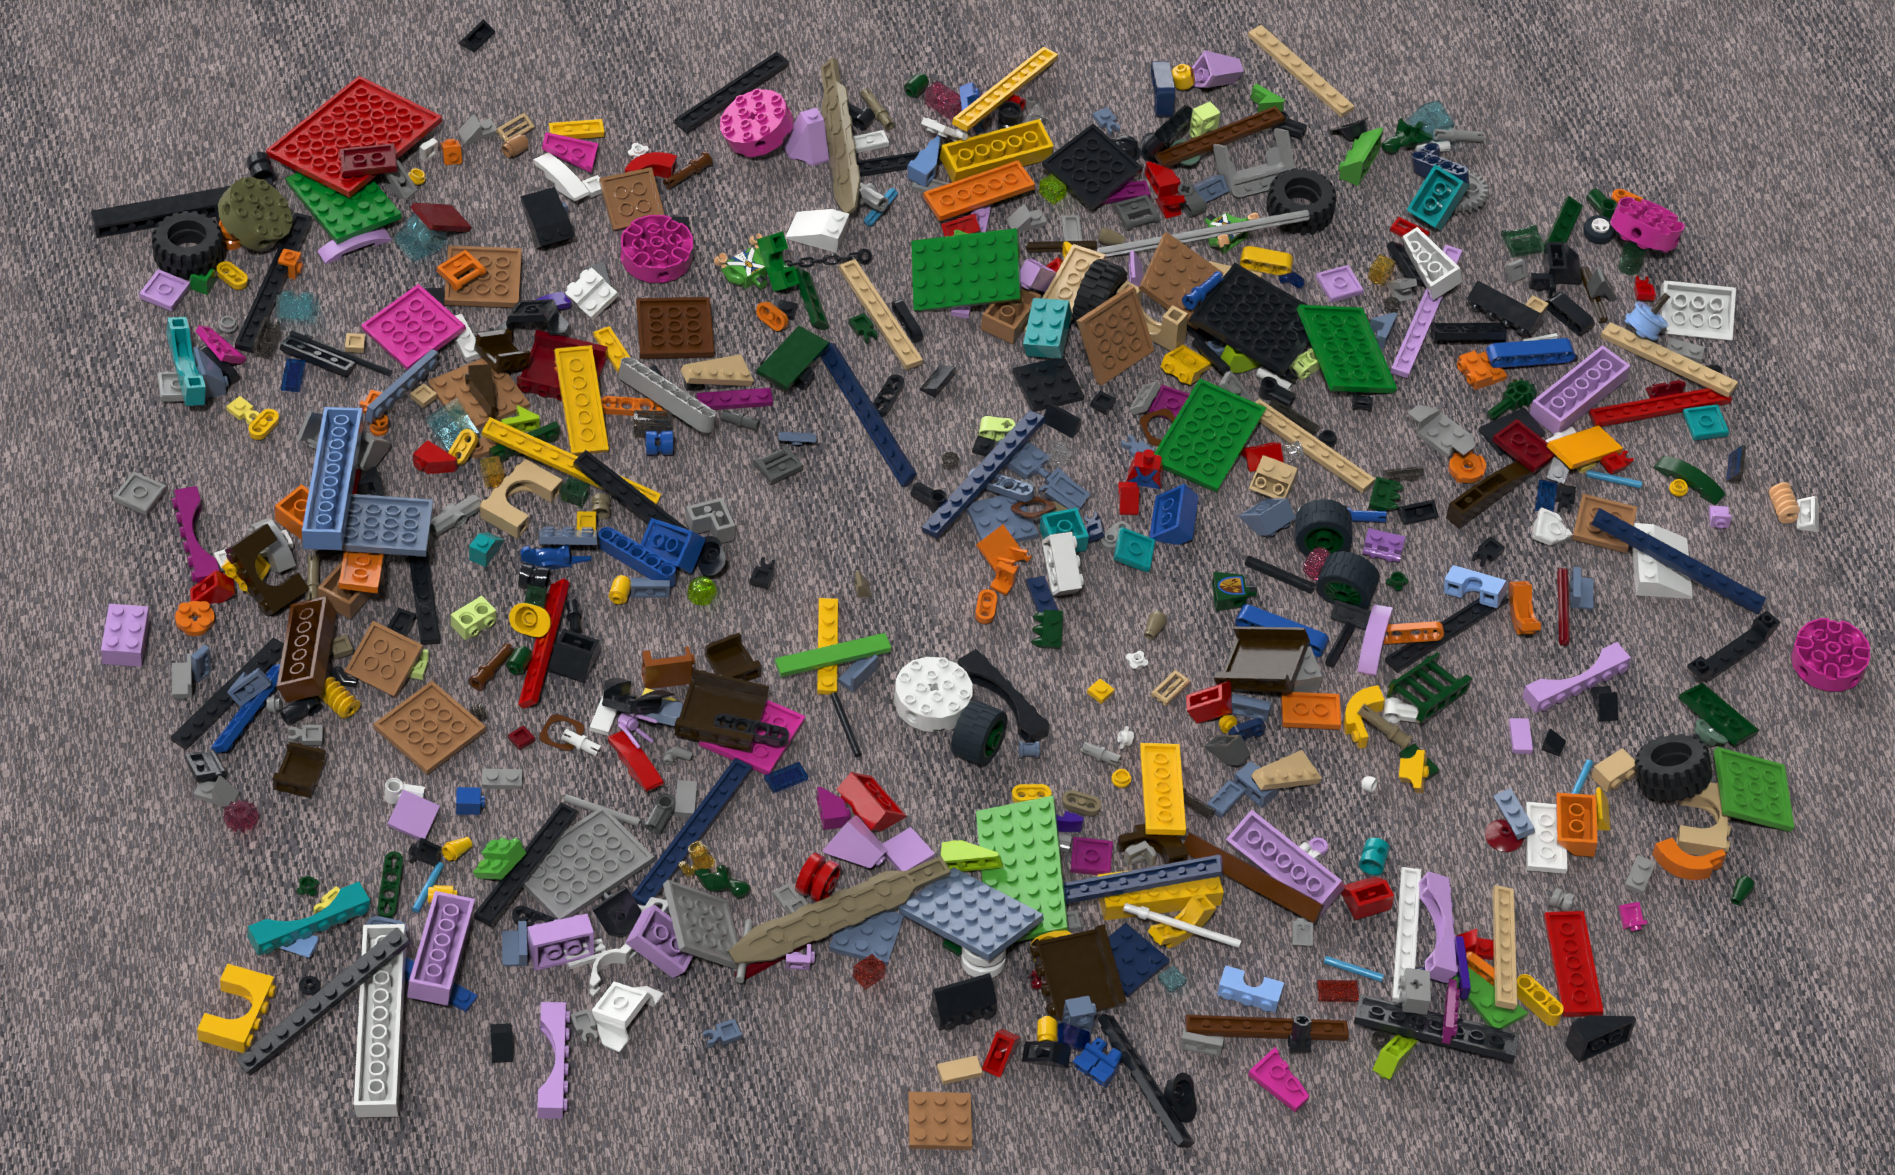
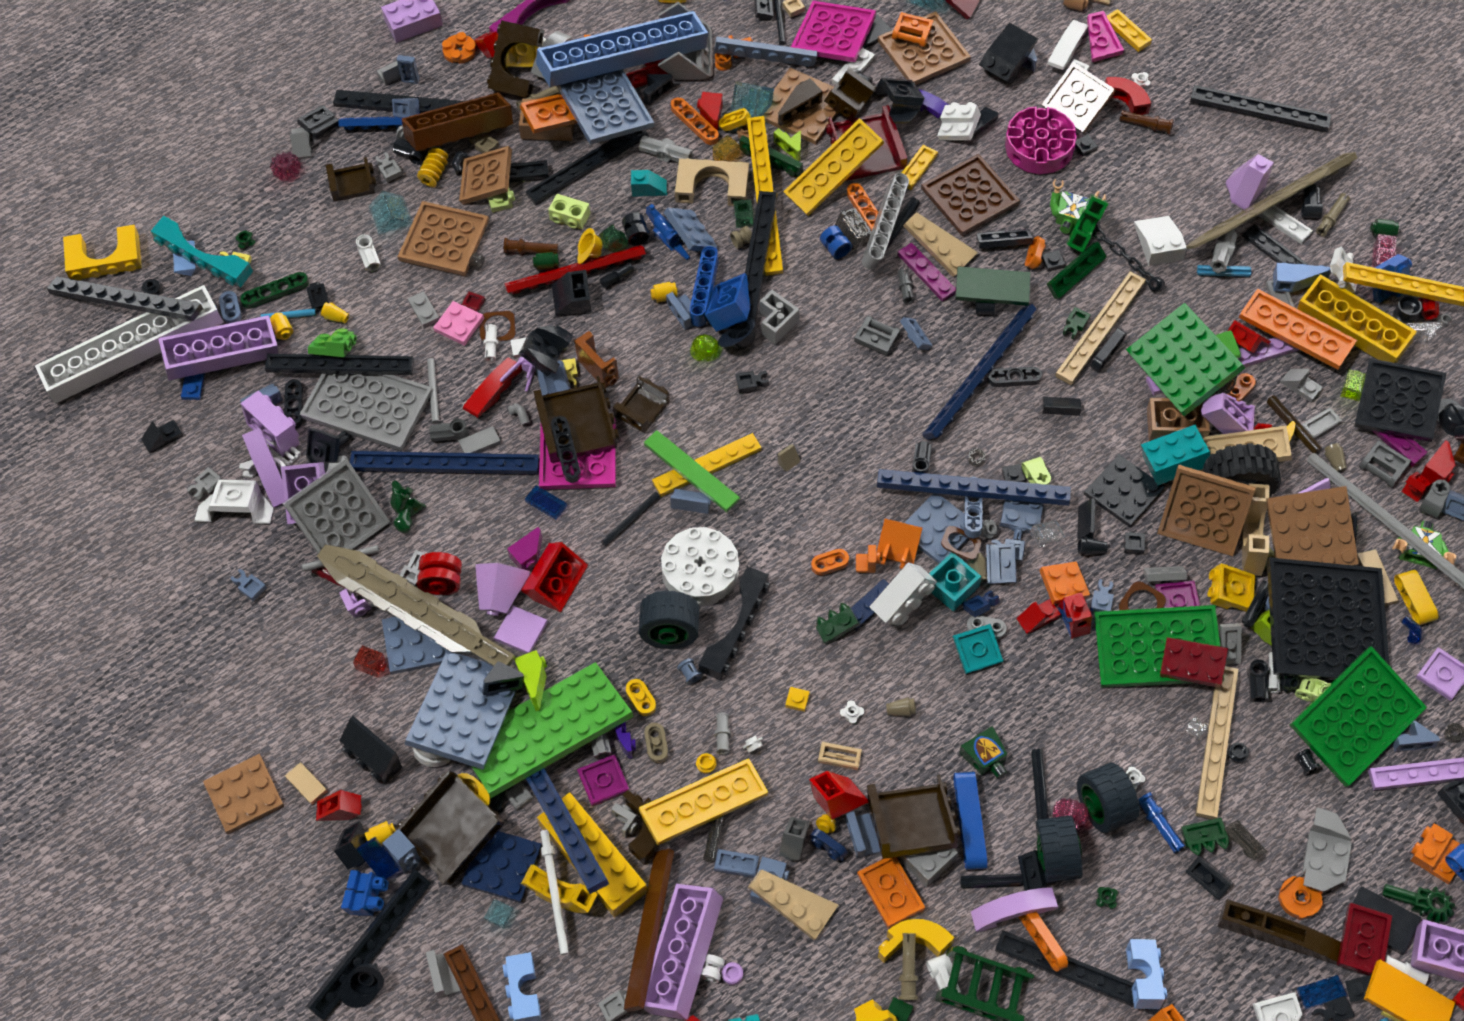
camera: 70 degrees right, 10 degrees up
lavender tile [387,789,440,840] -> none
tan plate [410,383,437,408] -> none
blue brick [456,787,485,815] -> none
lavender arch [537,1002,570,1119] -> none
yellow plate [577,511,596,530] -> none
clear yellow piece [678,841,715,877] -> none
dark pink brick [720,89,793,157] -> none
blue slope [1149,484,1199,545] -> none
blue pin [1182,271,1224,310] -> none
sand blue slope [1239,498,1296,537] -> none
red panel [1241,442,1284,472] -> none
tan slope [1249,455,1298,498] -> none
clear smoke pin [1269,398,1320,436] -> none
medium lavender plate [1362,528,1405,562] -> none
white hinge [1362,776,1378,793] -> none
black plate [1472,536,1505,567] -> none
none -> lavender slope [242,428,285,508]
none -> clear light blue slope [369,191,412,234]
none -> bright pink plate [433,301,484,346]
none -> black slope [482,661,524,695]
none -> orange beam [670,97,719,145]
none -> black plate [976,229,1033,249]
none -> orange plate [1039,561,1090,604]
none -> black cone [1077,537,1108,556]
none -> dark red plate [1160,637,1228,688]

